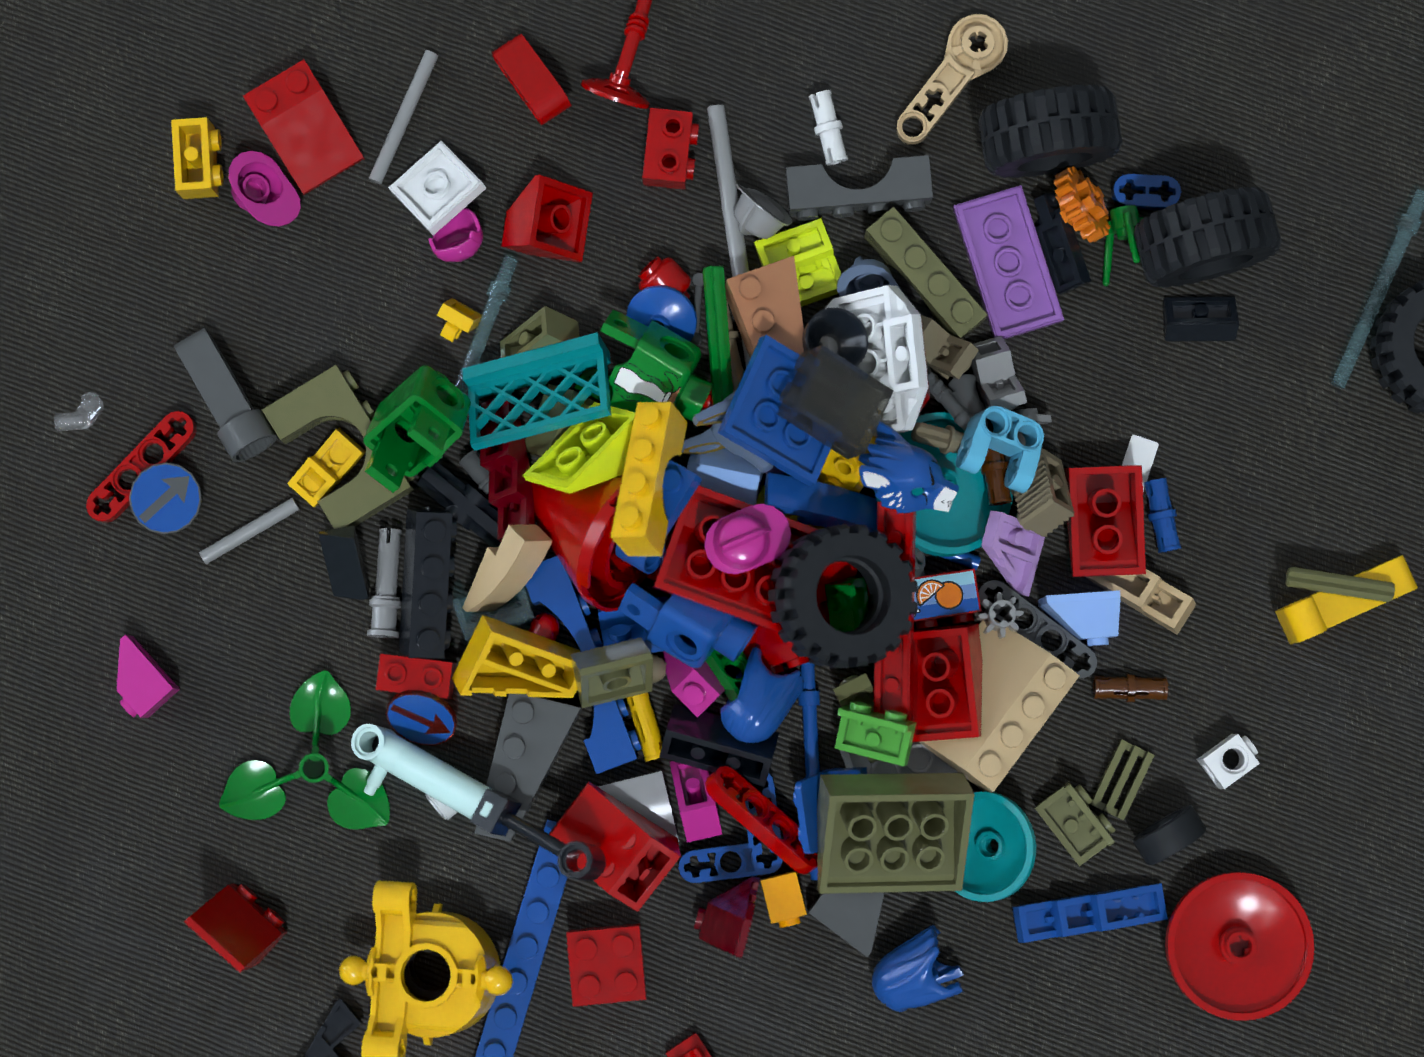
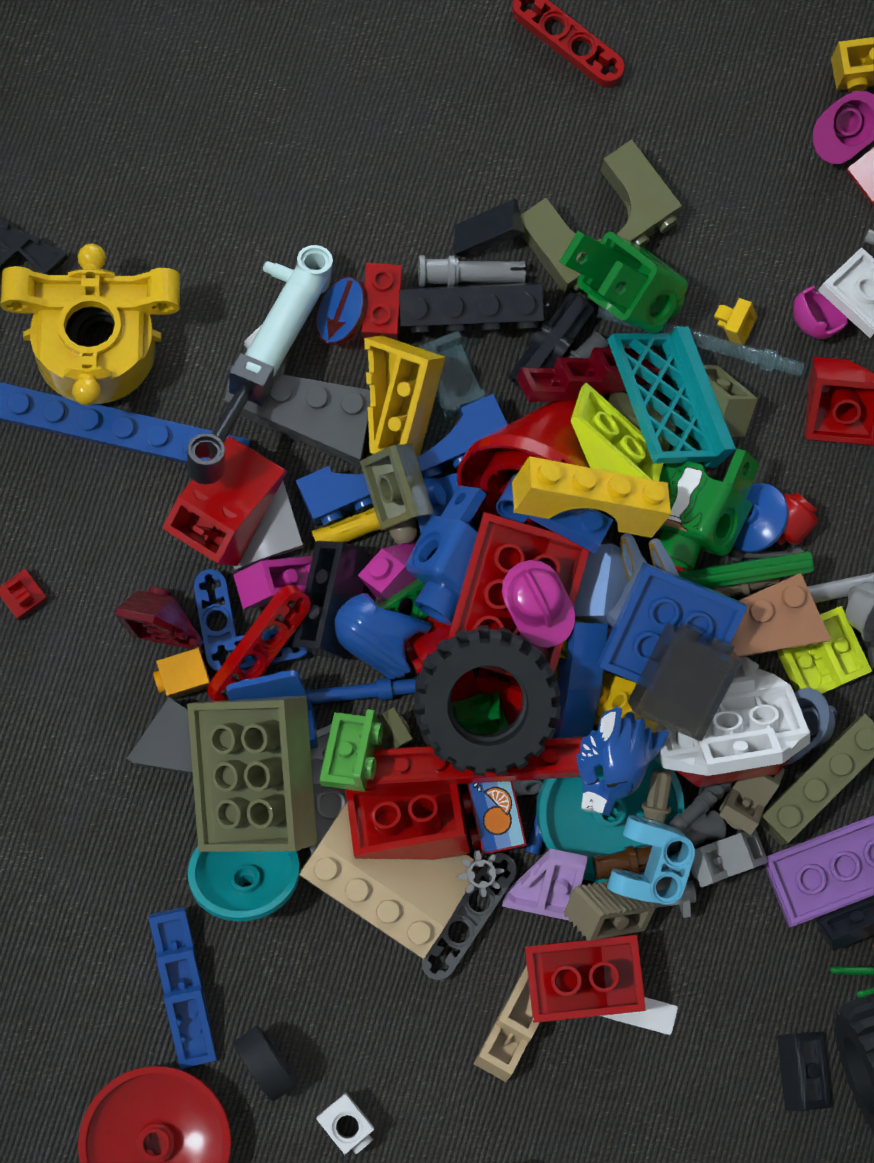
camera: 80 degrees right, 5 degrees down
dark pink slope [116,634,180,718] -> none
blue piece [129,462,202,535] -> none
dark grey beam [174,327,277,462] -> none
red slope [184,883,288,972] -> none
light grey bar [199,497,300,564] -> none
green plant [219,671,390,830] -> none
yellow slope [287,428,366,507] -> none
tan slope [462,525,553,612] -> none
red hinge [529,613,559,641] -> none
red brick [566,923,647,1007] -> none
black piece [802,308,868,374] -> none
blue hair [872,925,964,1012] -> none
olive bracket [1034,781,1116,867] -> none
light blue slope [1038,590,1120,646] -> none
olive tile [1089,739,1154,820] -> none
reddish brown pin [1092,674,1168,702] -> none
blue pin [1144,478,1181,553] -> none

